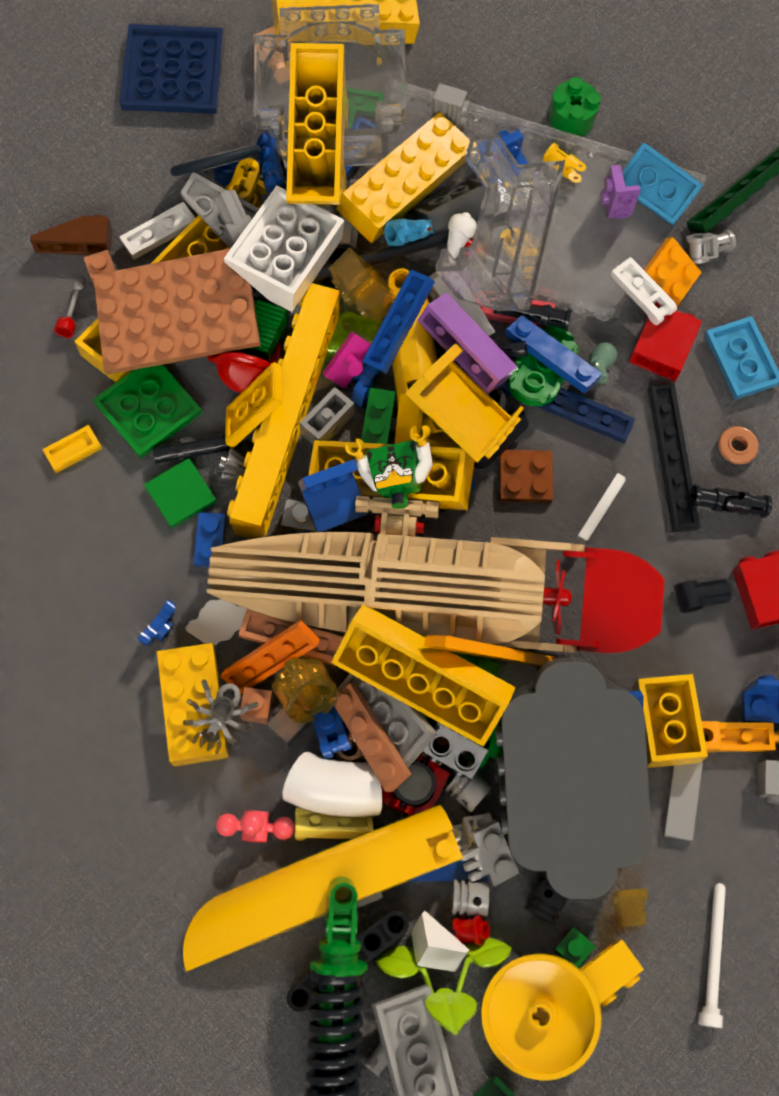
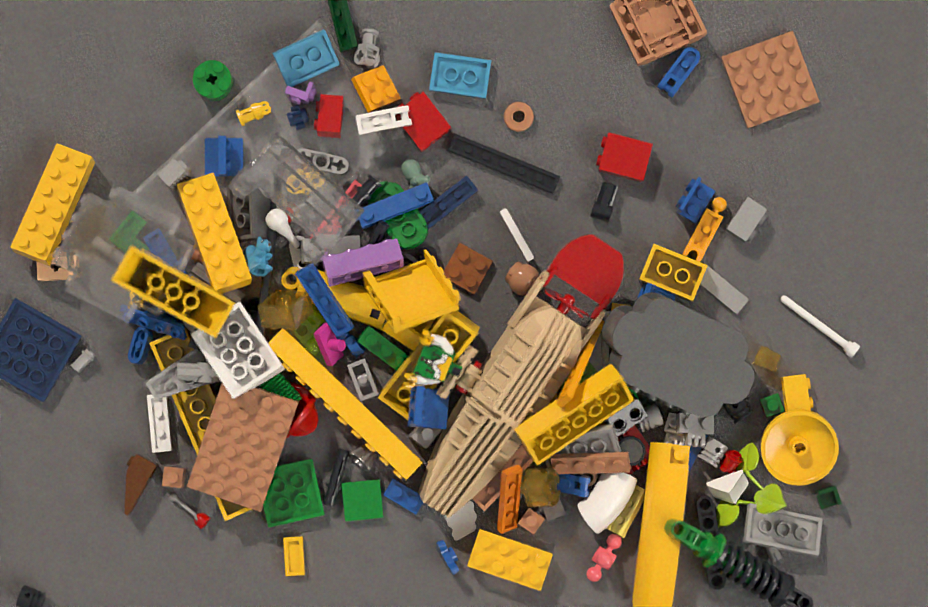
camera: 55 degrees left, 15 degrees up
black wedge [170,145,261,176] -> none
animal [183,679,258,754] -> none
yellow tile [225,362,283,448] -> none
yellow beam [229,158,260,202] -> none
black piece [689,485,772,518] -> none
none -> light grey pin [71,348,95,373]
none -> dark blue gear [287,105,309,130]
none -> light grey beam [294,148,349,175]
none -> red brick [314,94,344,138]
none -> nougat piece [505,261,539,296]

